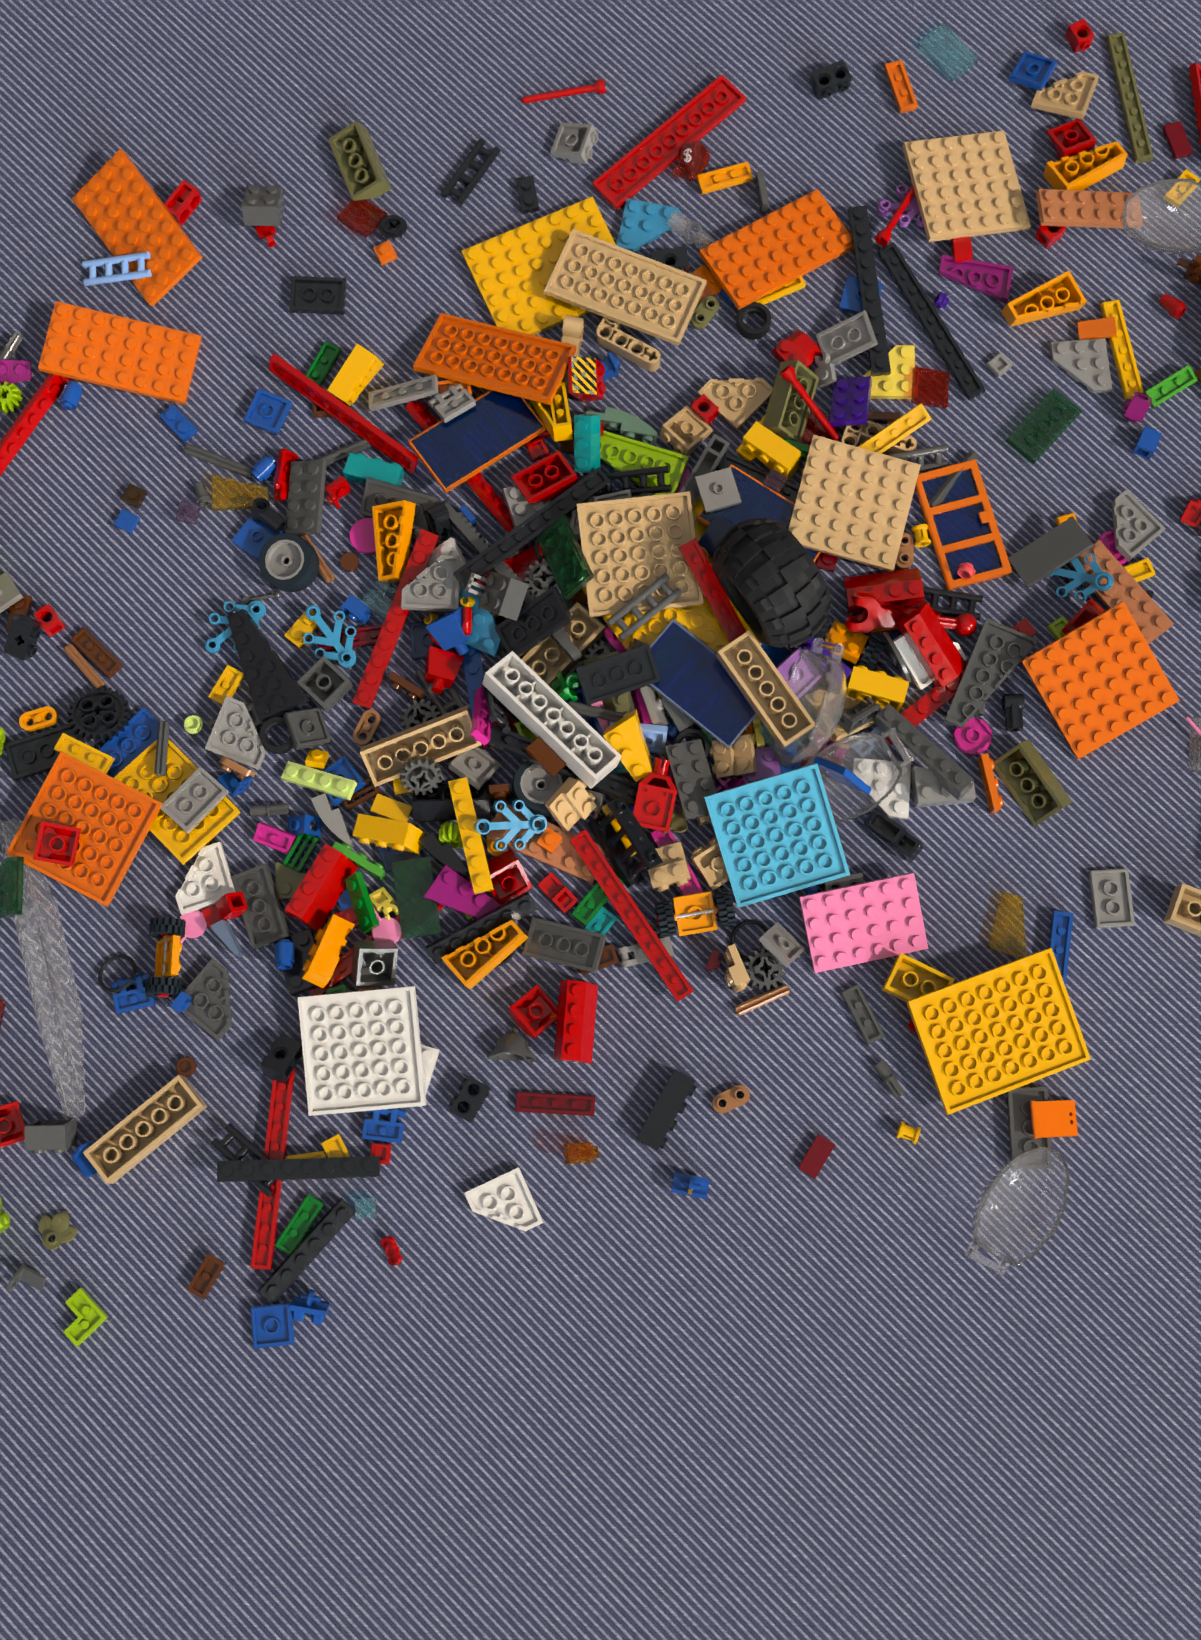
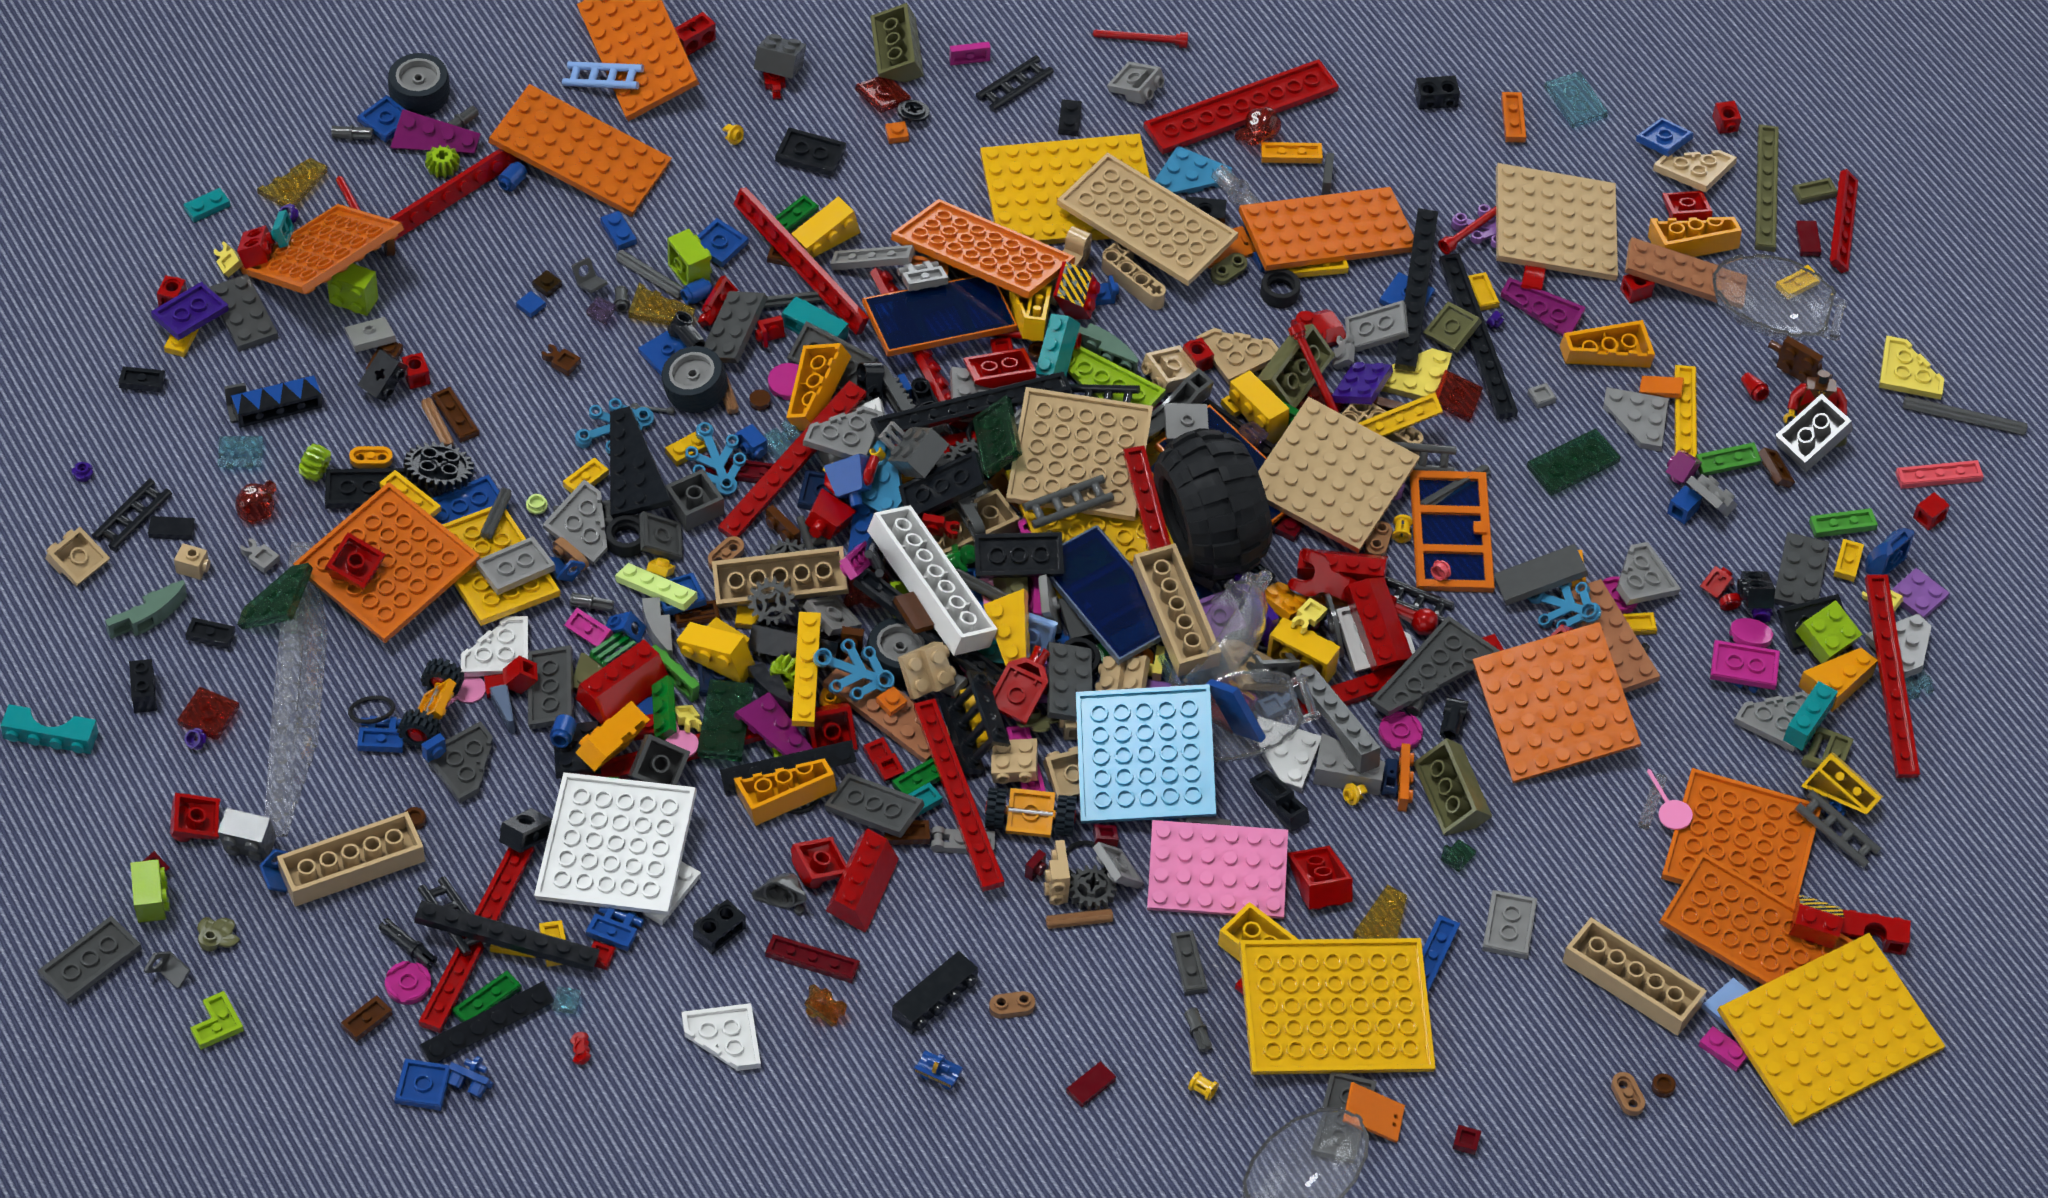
camera: 10 degrees right, 25 degrees down
none -> black pin [379,918,437,969]
none -> dark pink tile [385,961,431,1005]
none -> reddish brown plate [541,344,581,376]
none -> dark grey bracket [571,257,608,293]
none -> lime brick [667,229,712,286]
none -> yellow plate [722,124,744,145]
none -> black piece [911,378,938,407]
none -> red plate [922,513,960,539]
none -> dark pink plate [949,42,991,65]
none -> dark red plate [1093,824,1119,847]
none -> red slope [1287,845,1353,909]
none -> light yellow plate [1291,598,1328,634]
none -> yellow plate [1343,783,1368,805]
none -> dark blue bar [1381,758,1399,798]
none -> olive plate [1423,301,1482,353]
none -> clear green bracket [1441,840,1476,872]
none -> dark red plate [1452,1125,1481,1155]
none -> yellow tile [1468,272,1500,311]
none -> light grey plate [1687,474,1738,517]
none -> olive tile [1792,178,1838,205]

